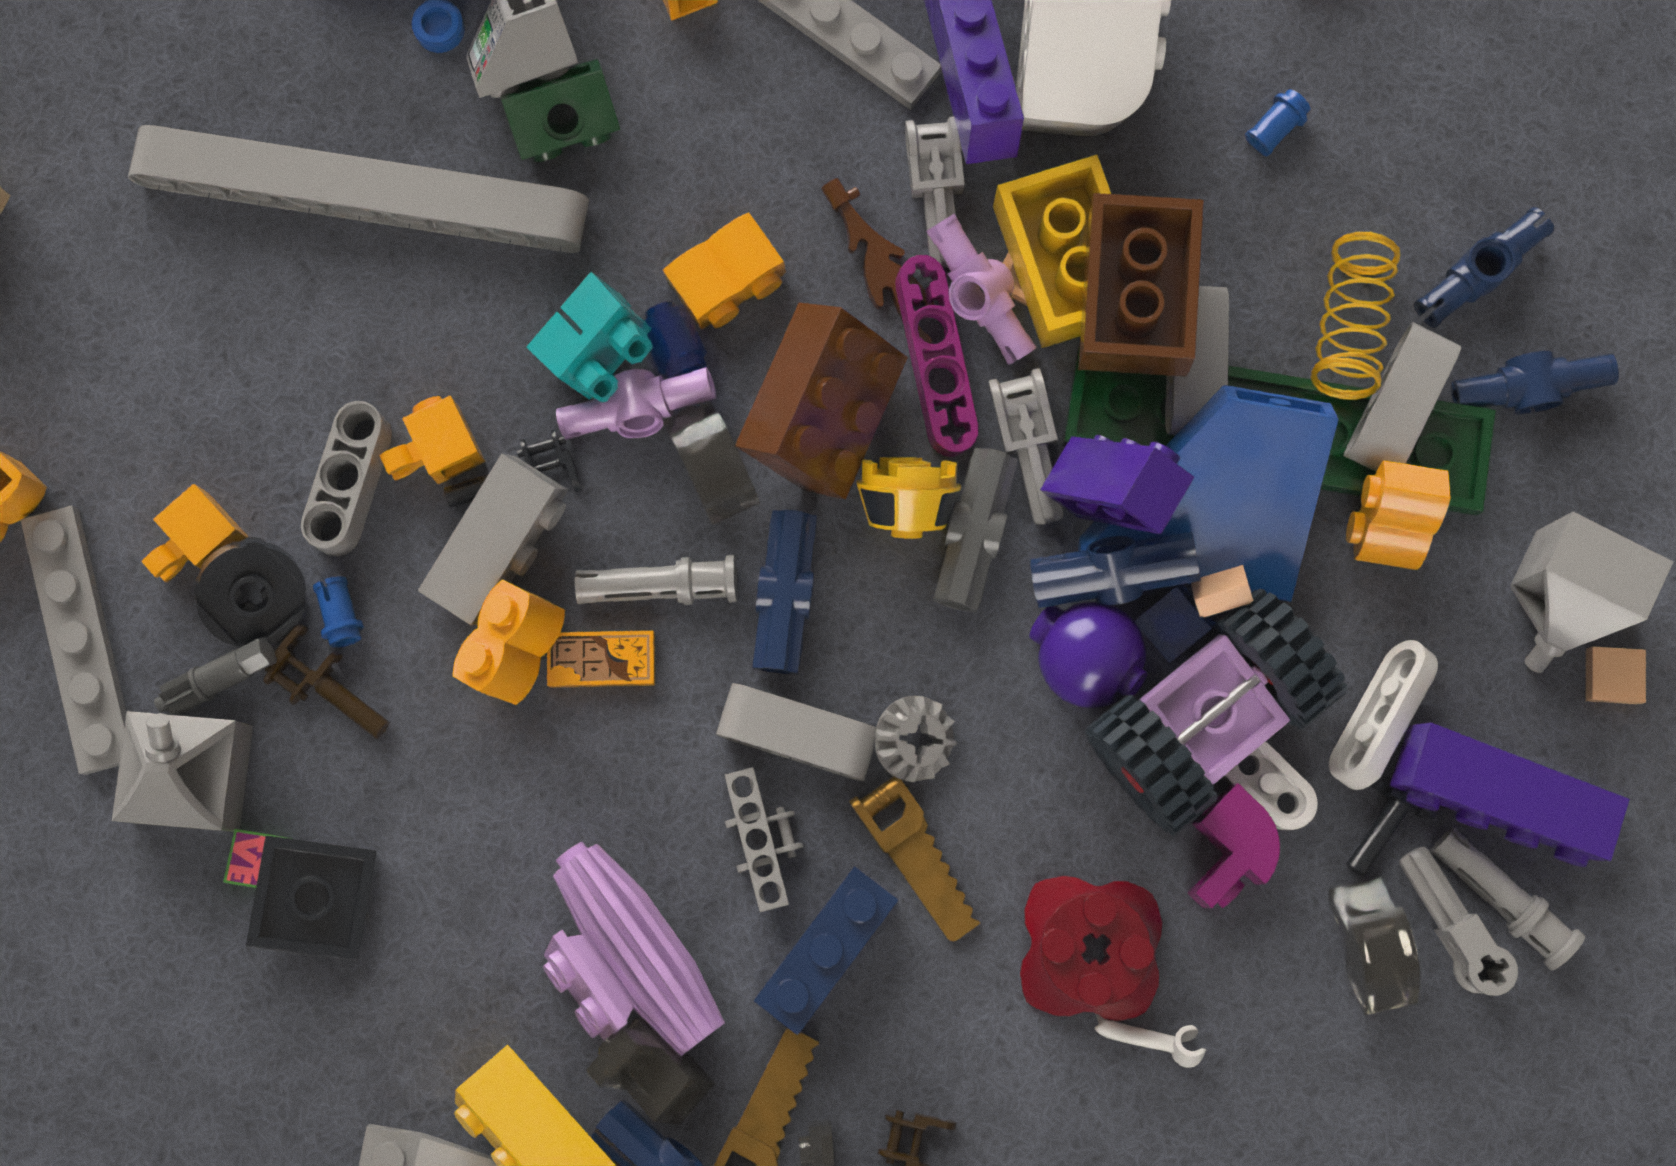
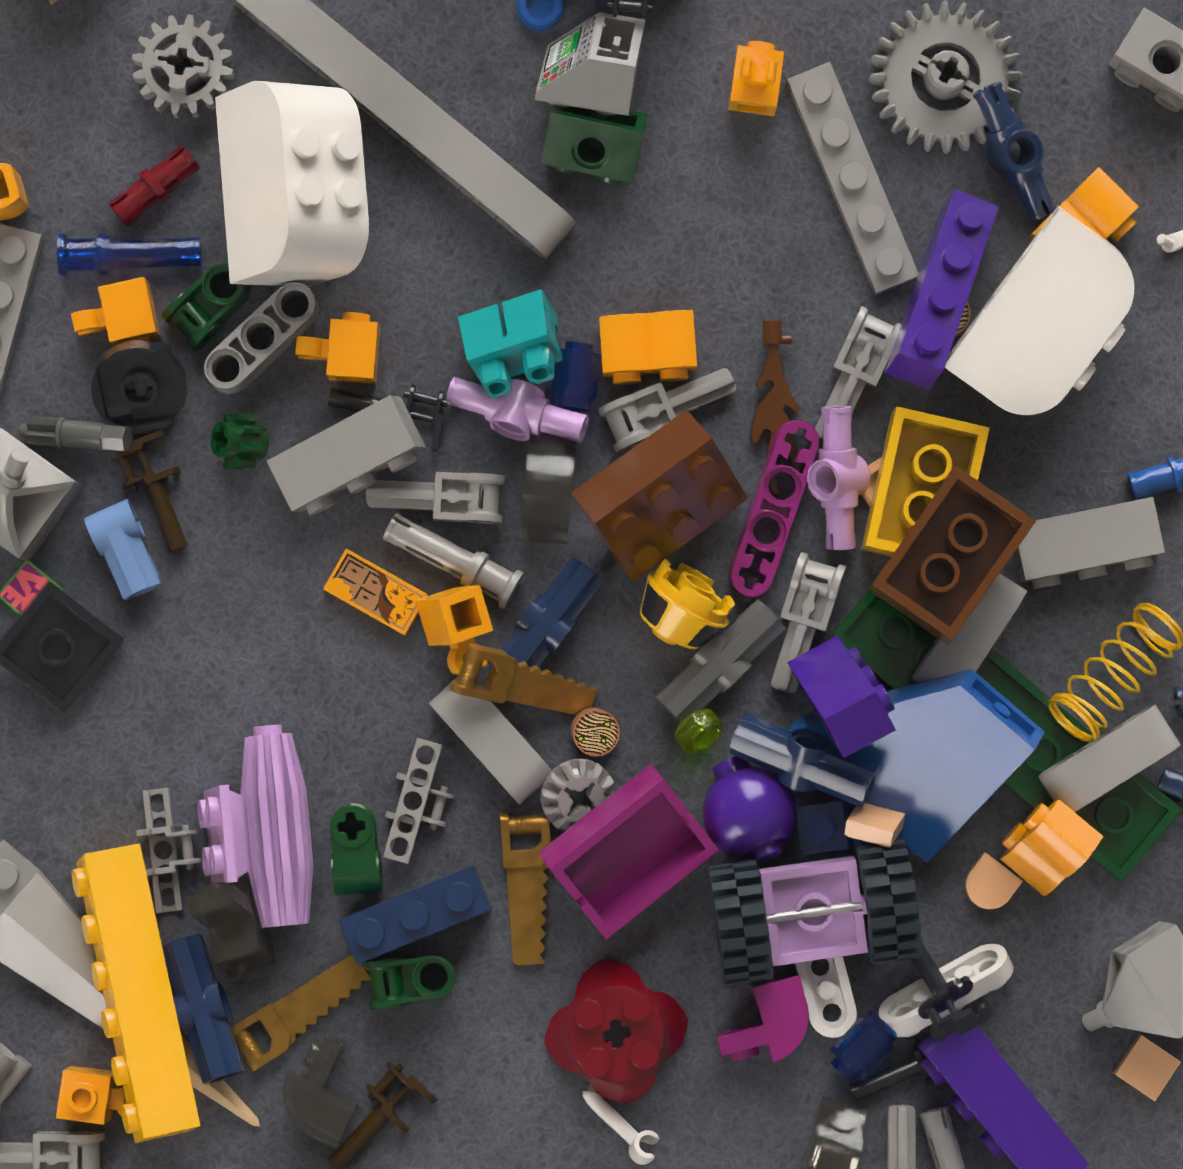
camera: 30 degrees right, 5 degrees up
blue pin [313,576,364,648] -> none
light orange brick [453,579,565,705] -> none
none -> clear blue pin [57,233,202,276]
none -> medium blue piece [84,499,162,600]
none -> dark red pin [108,145,200,227]
none -> light grey gear [132,14,235,119]
none -> light grey piece [135,788,201,913]
none -> dark green piece [161,263,250,351]
none -> dark green gear [210,412,269,470]
none -> white brick [215,81,369,287]
none -> dark green piece [330,803,383,896]
none -> dark green piece [363,954,457,1010]
none -> light grey connector [366,472,505,524]
none -> light orange brick [415,585,493,674]
none -> pearl gold piece [449,643,598,715]
none -> magenta piece [538,764,719,940]
none -> tile [570,708,620,757]
none -> light grey connector [598,368,736,453]
none -> clear neon green tile [674,709,723,754]
none -> clear blue brick [829,1010,898,1082]
none -> black piece [911,943,991,1040]
none -> light nougat tile [964,852,1023,909]
none -> light grey brick [1013,497,1165,590]

